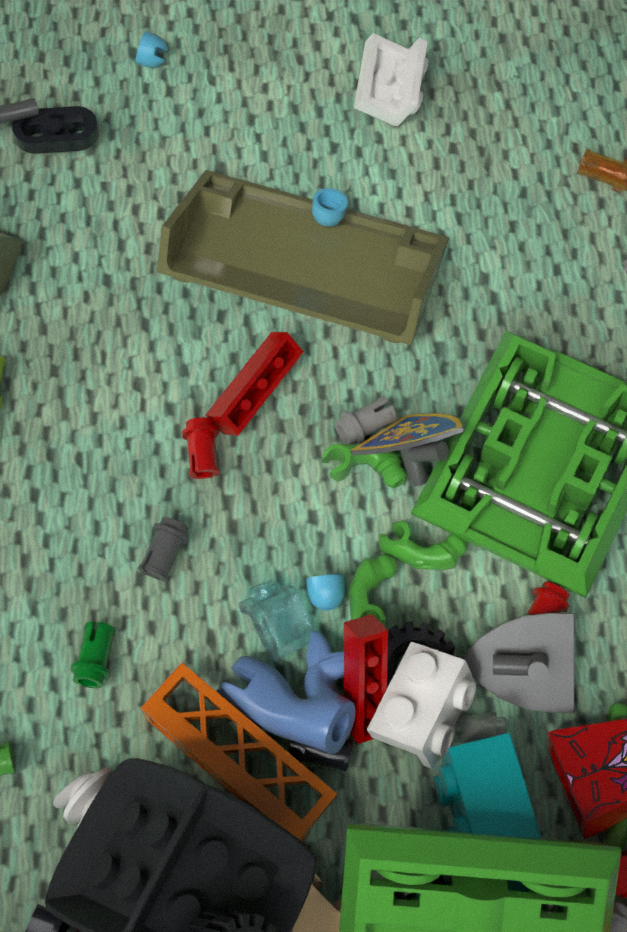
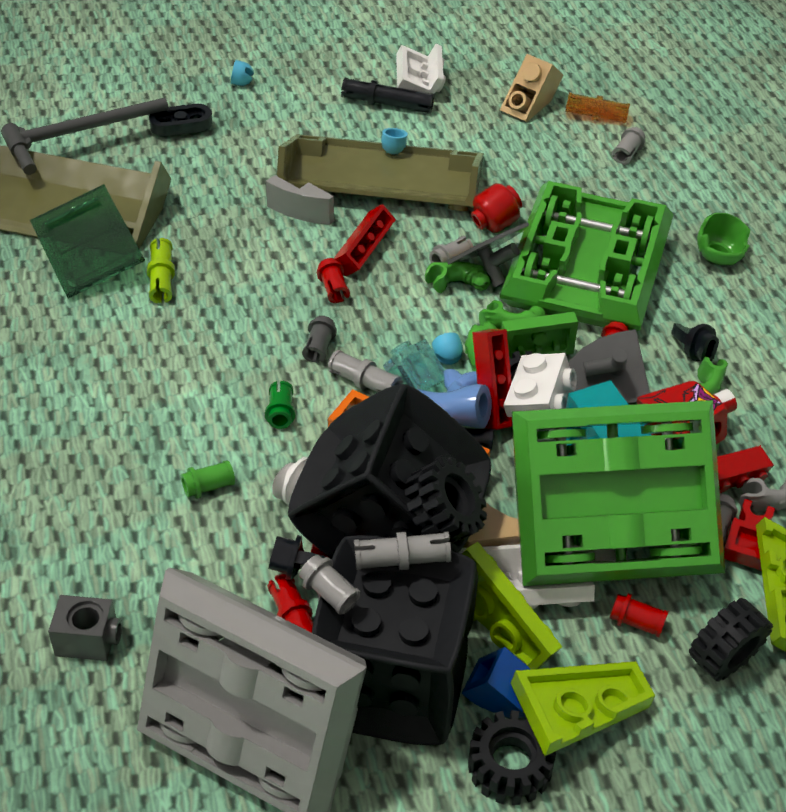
camera: 10 degrees left, 20 degrees down
none -> light grey slope [266,175,334,225]
none -> light grey pin [328,350,403,392]
none -> black pin [341,77,435,114]
none -> red head [471,183,522,233]
none -> tan slope [500,54,564,122]
none -> bright green bracket [501,312,579,359]

